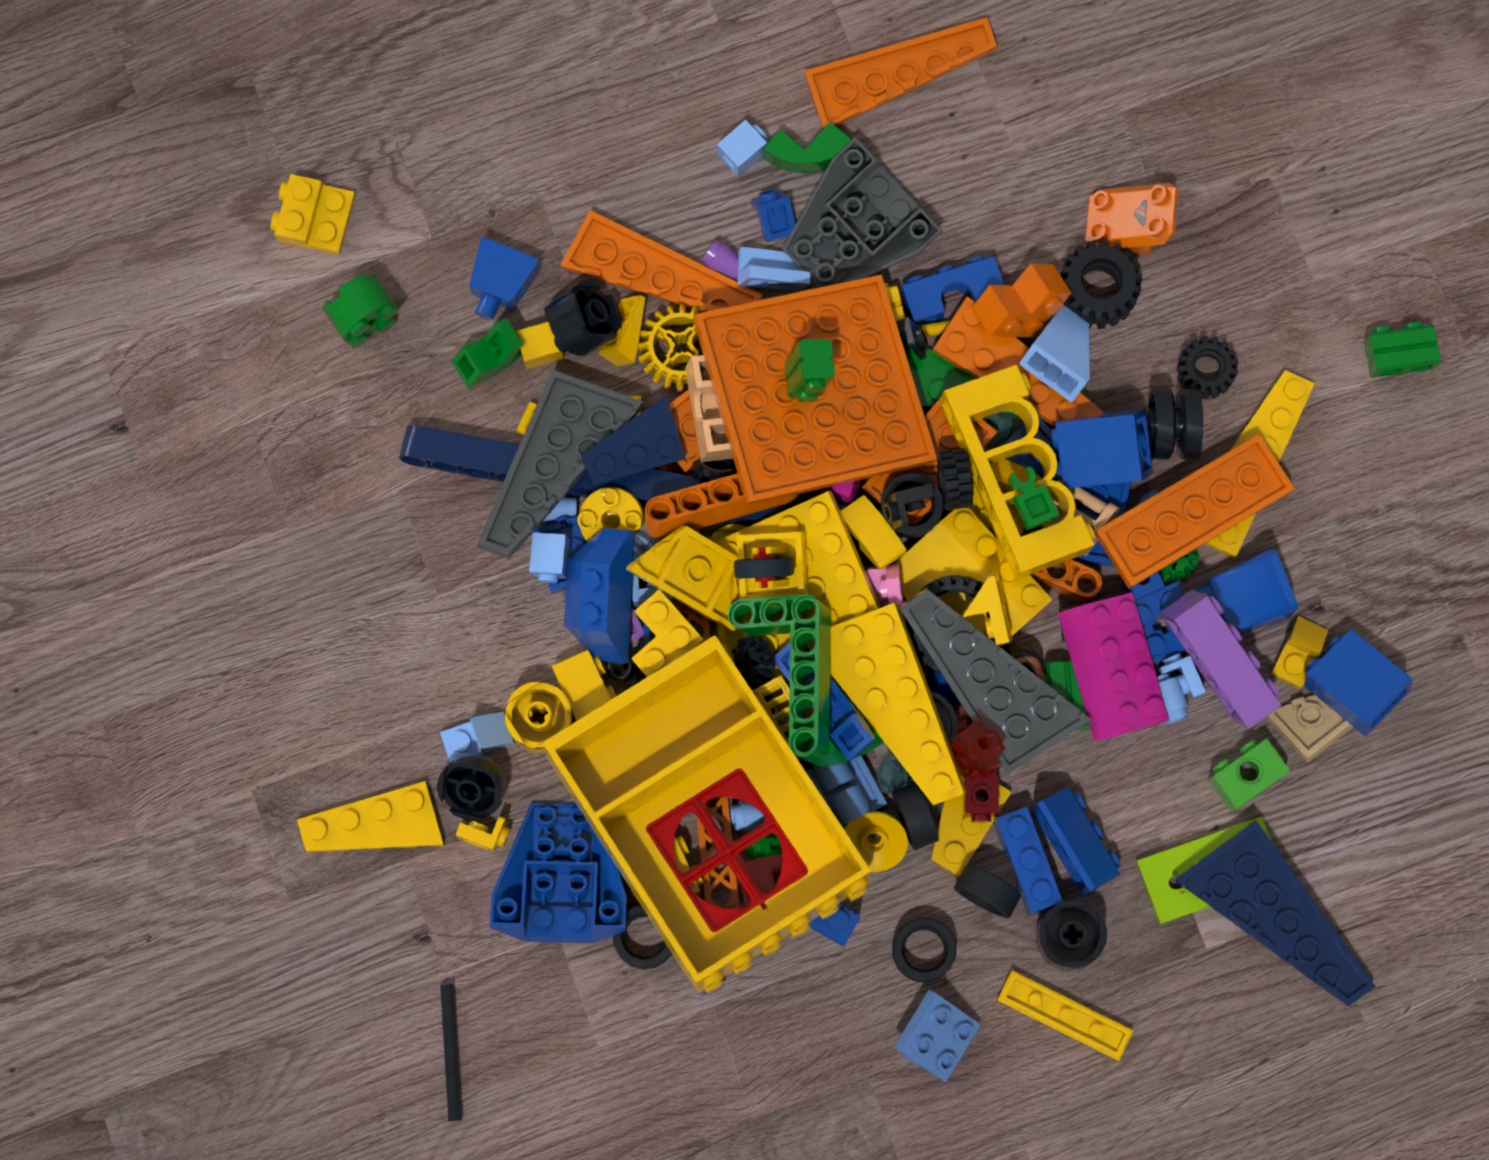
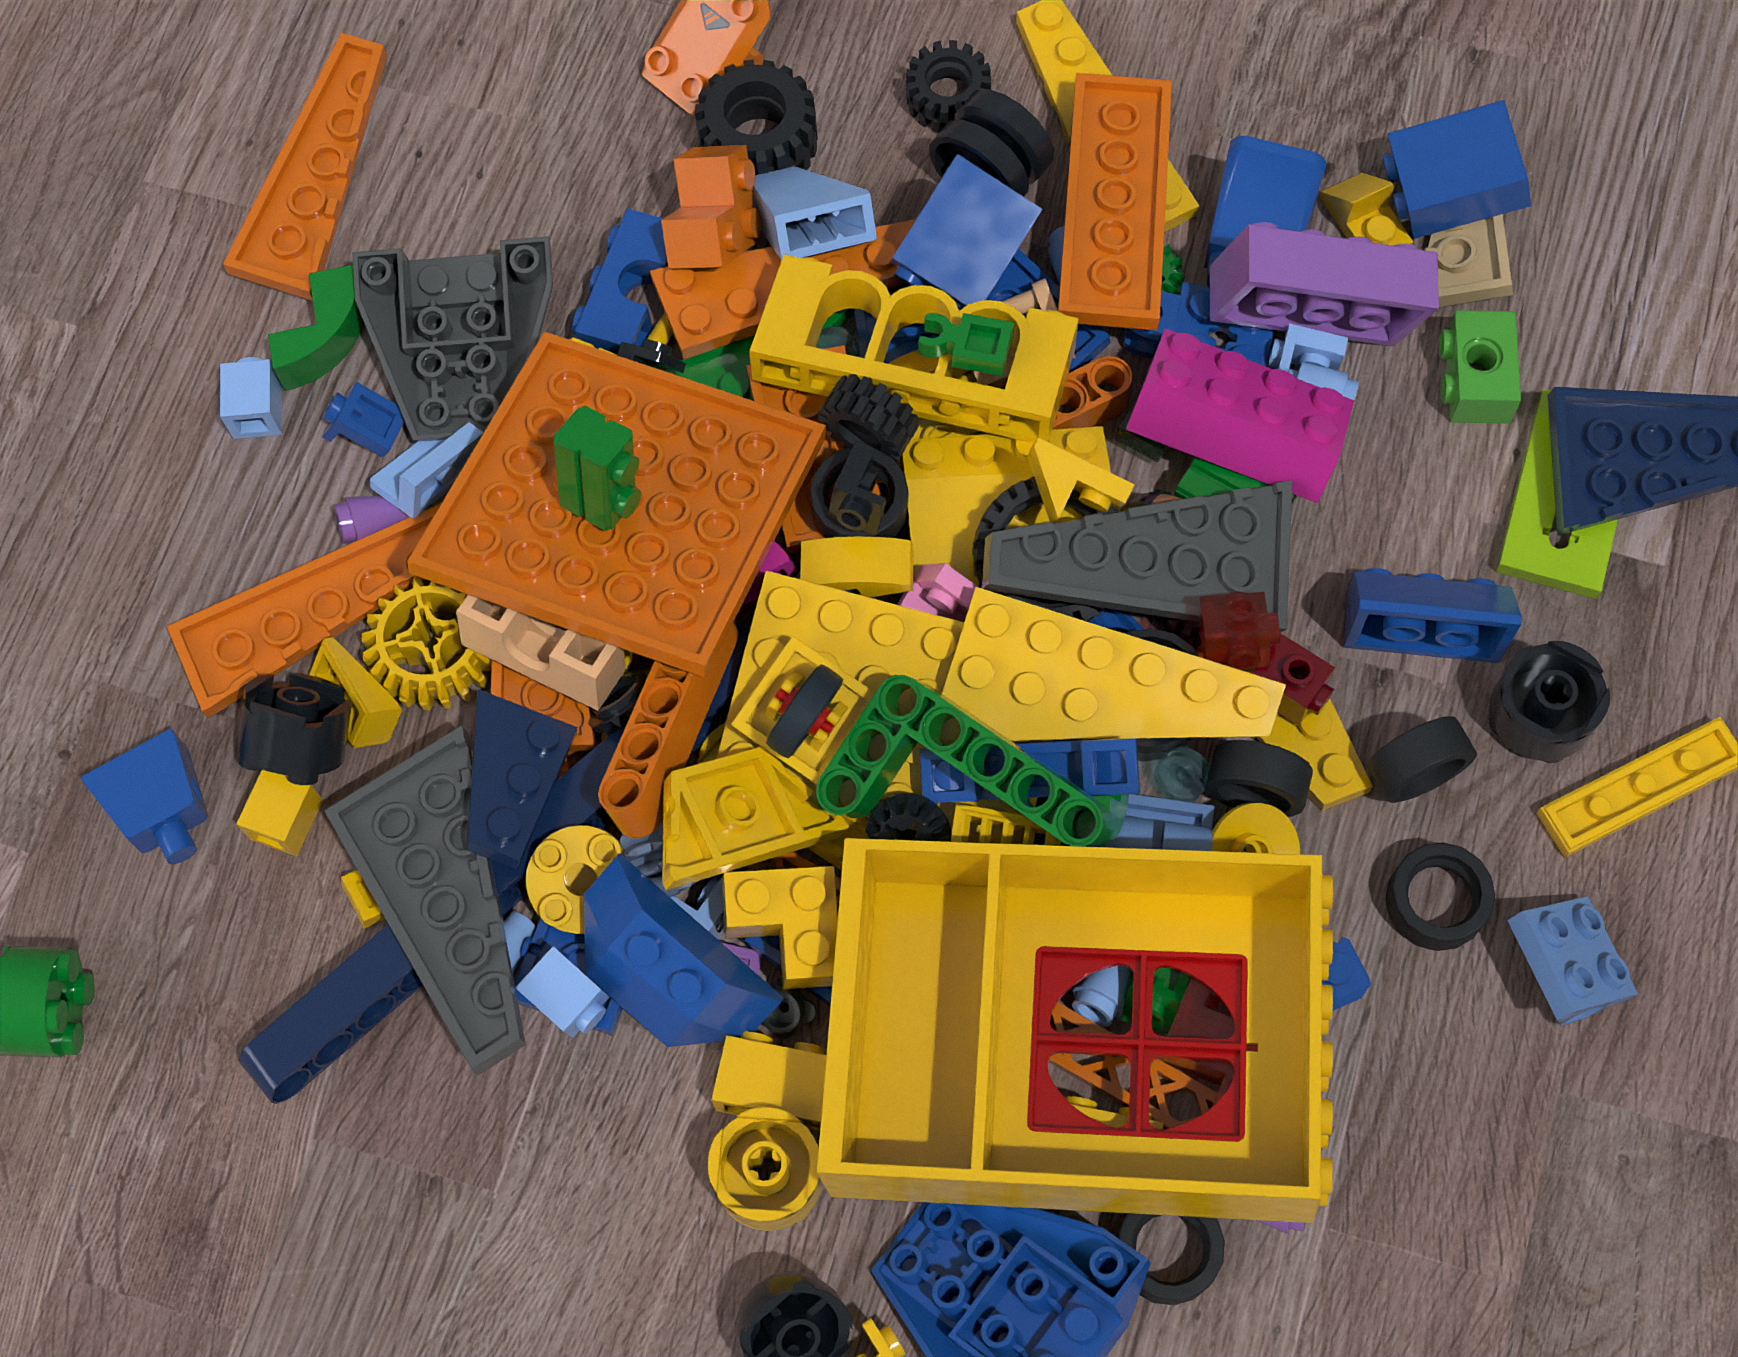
camera: 50 degrees left, 10 degrees down
light blue slope [440,712,514,762] -> none
green brick [451,318,524,388] -> none
blue arch [993,807,1063,916] -> none

